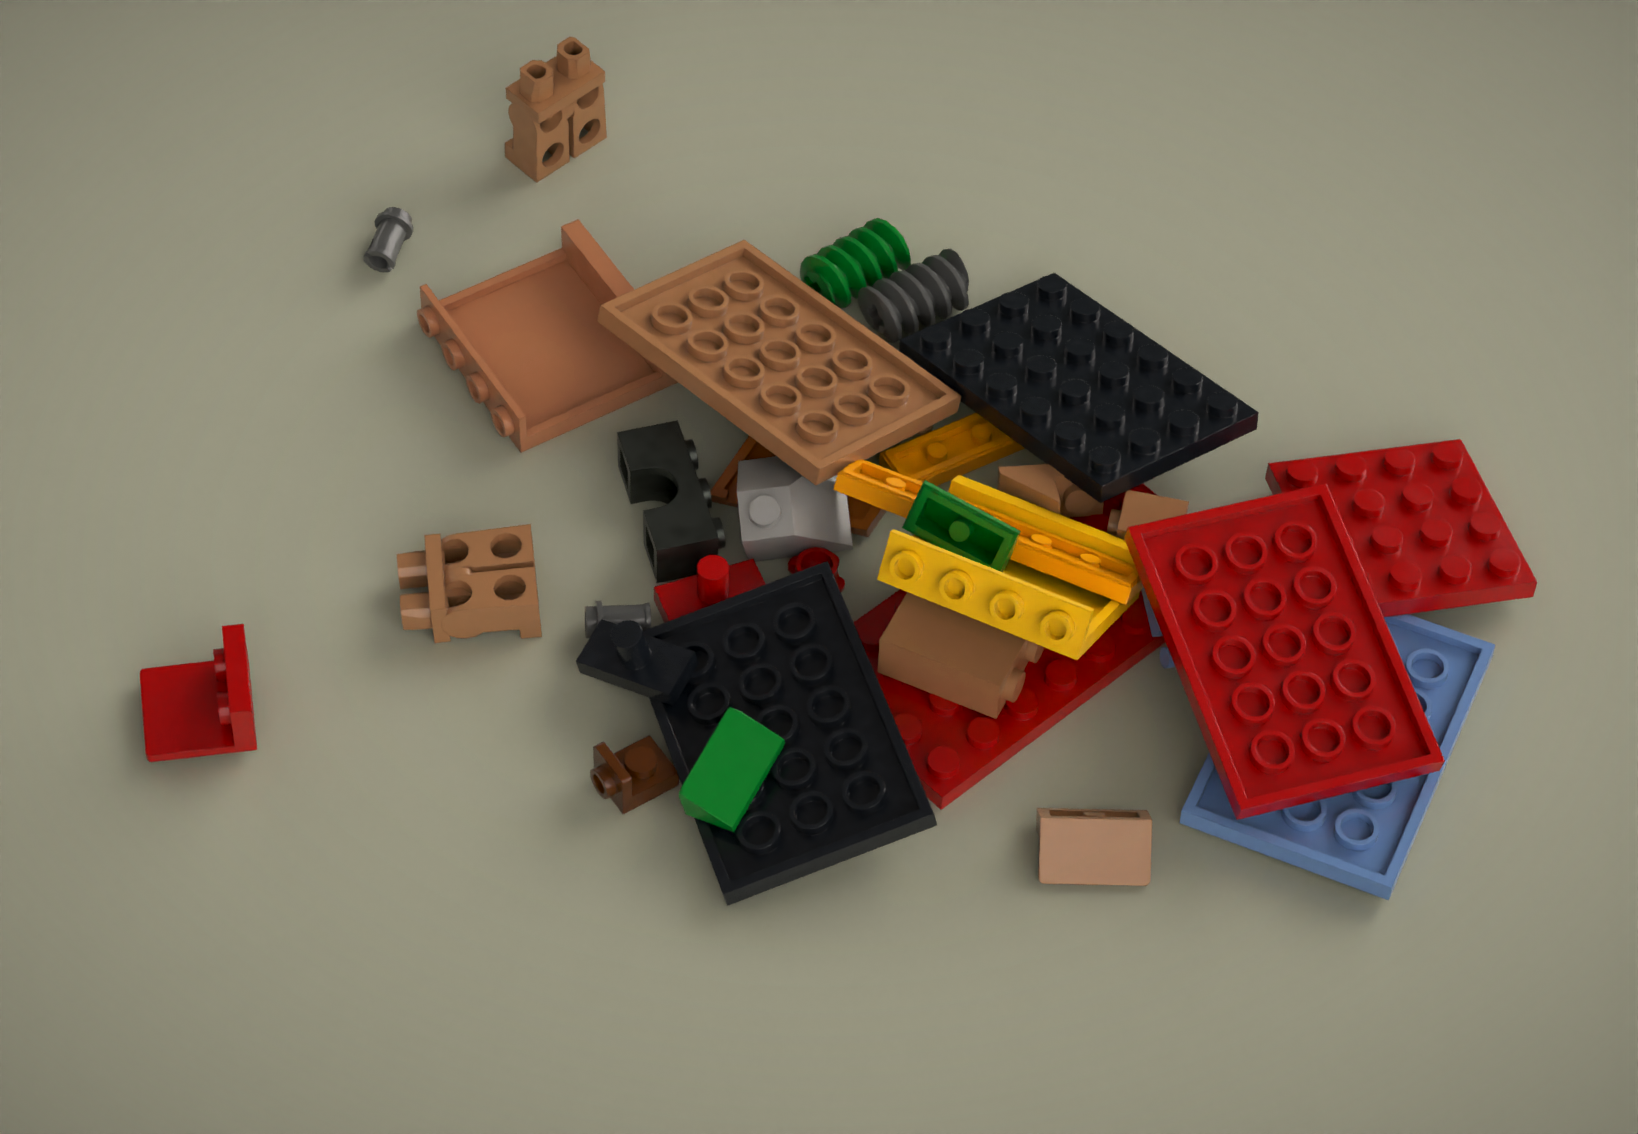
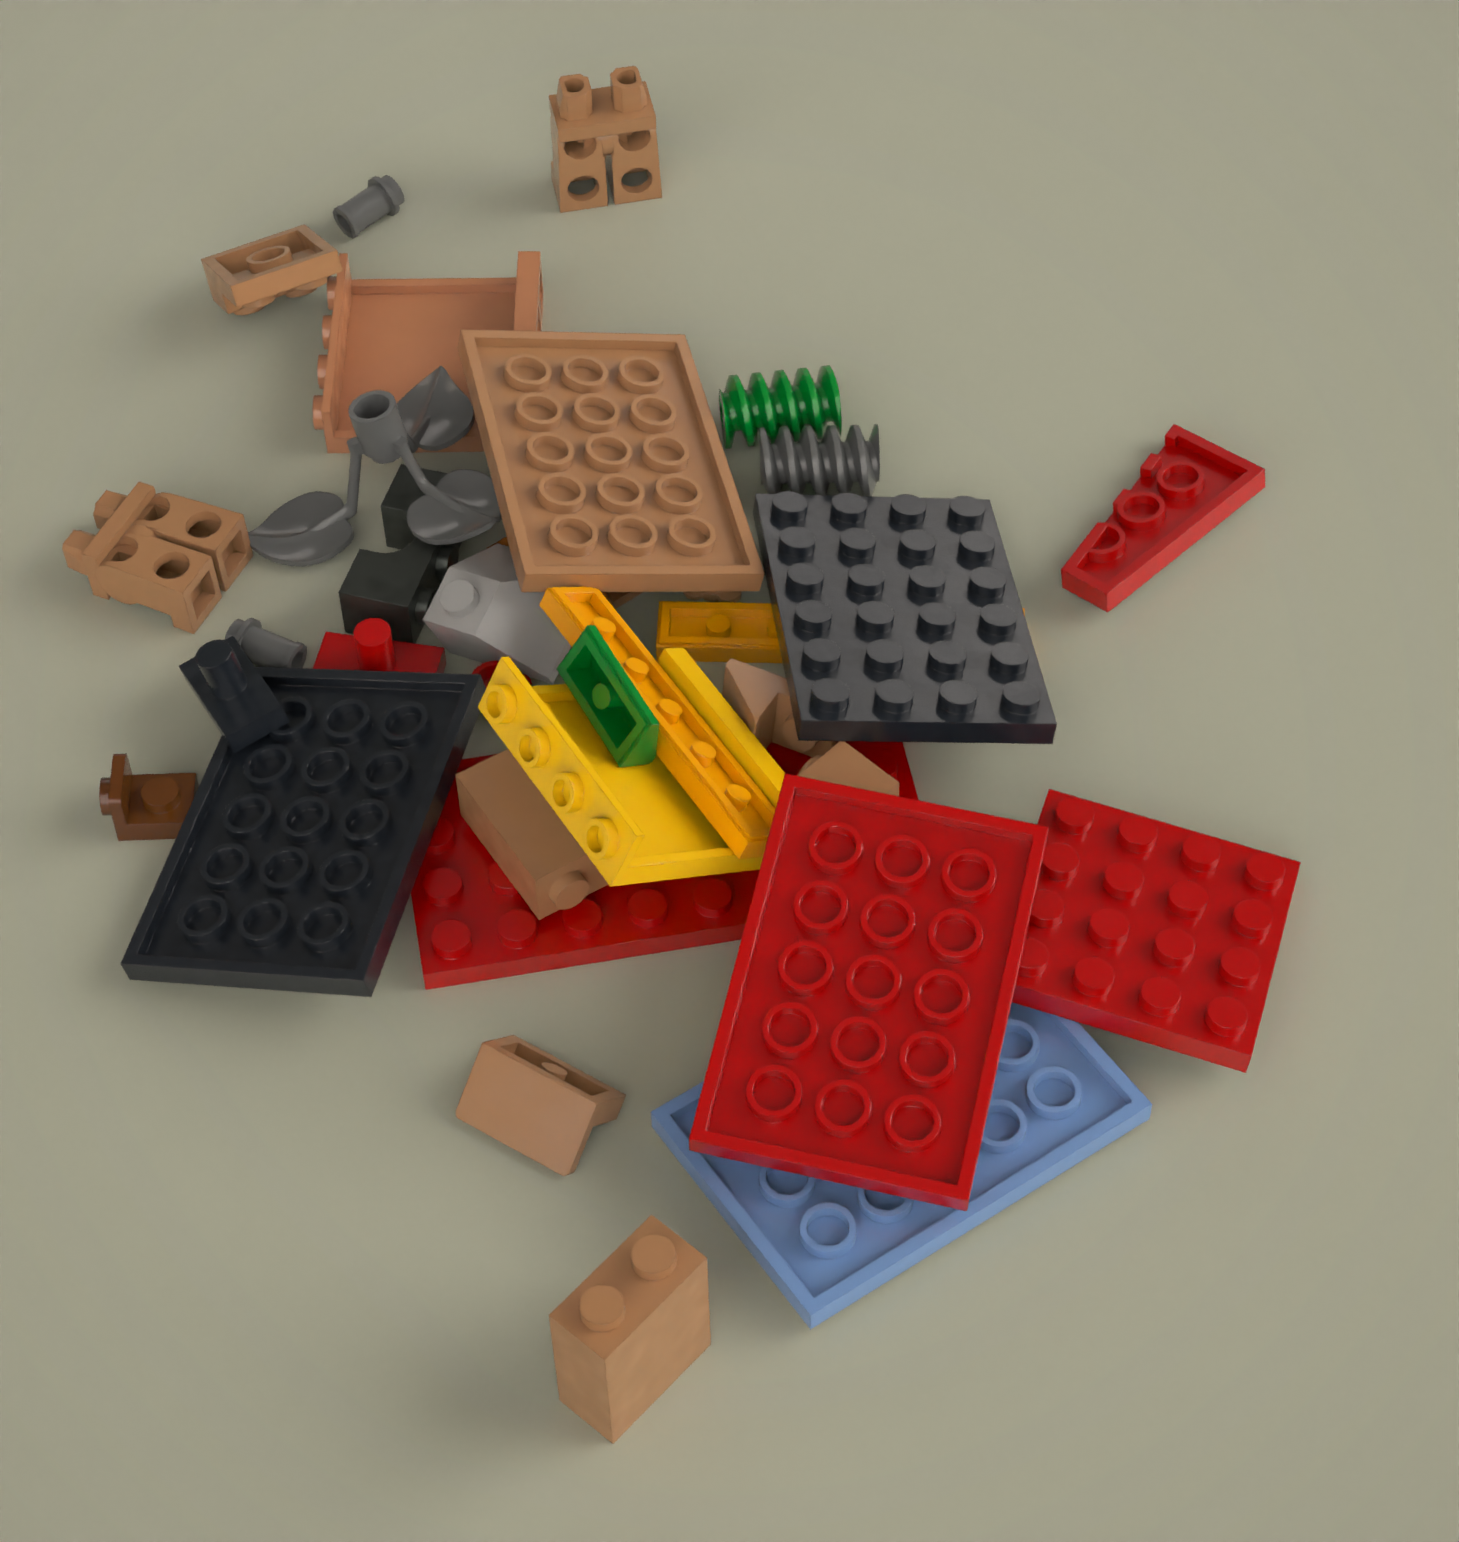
camera: 35 degrees right, 0 degrees up
green slope [679,707,785,832] -> none
none -> medium nougat plate [201,224,343,315]
none -> dark grey plant [248,366,502,567]
none -> medium nougat brick [549,1215,711,1444]
none -> red wing [1061,424,1265,613]

